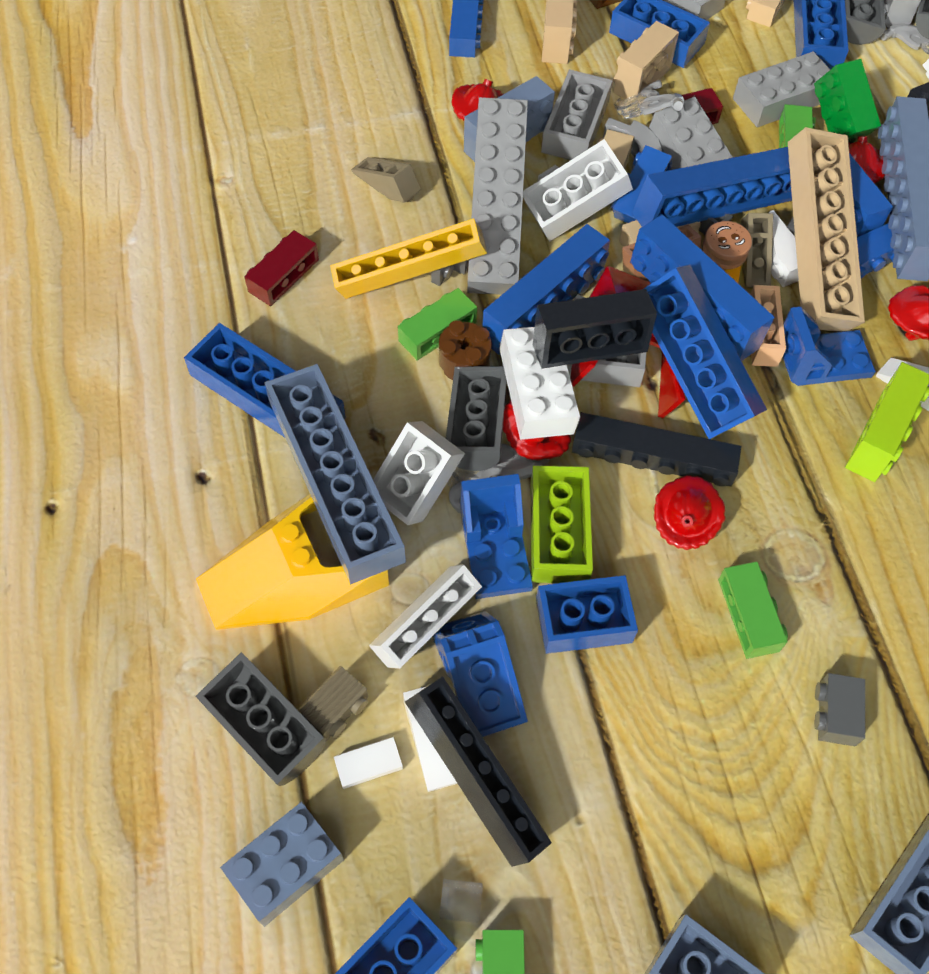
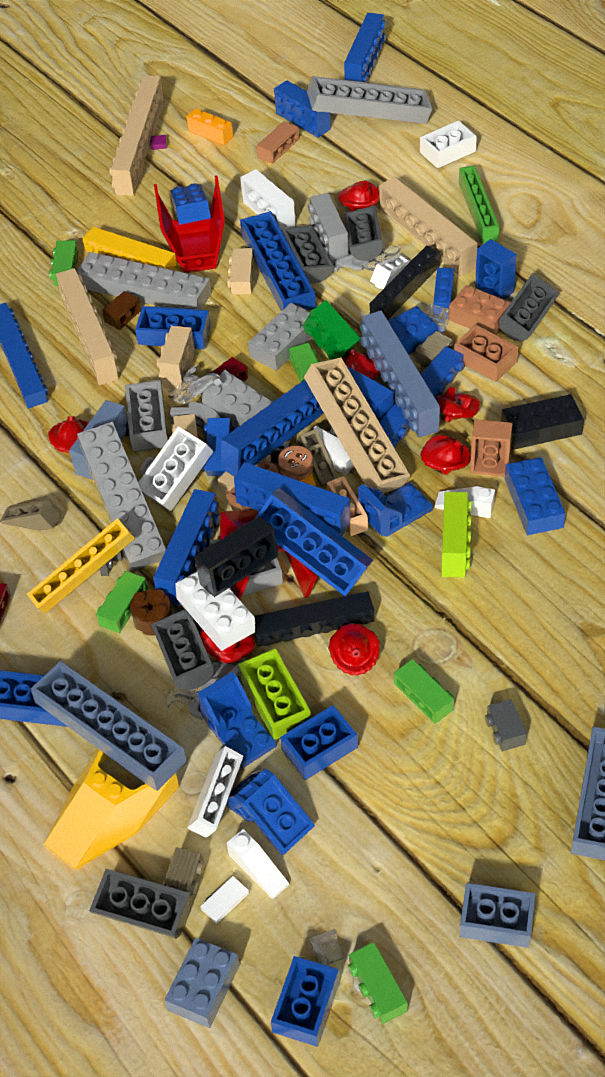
camera: 20 degrees left, 10 degrees down
white brick [373,421,465,525] -> none
black brick [405,676,552,867] -> none

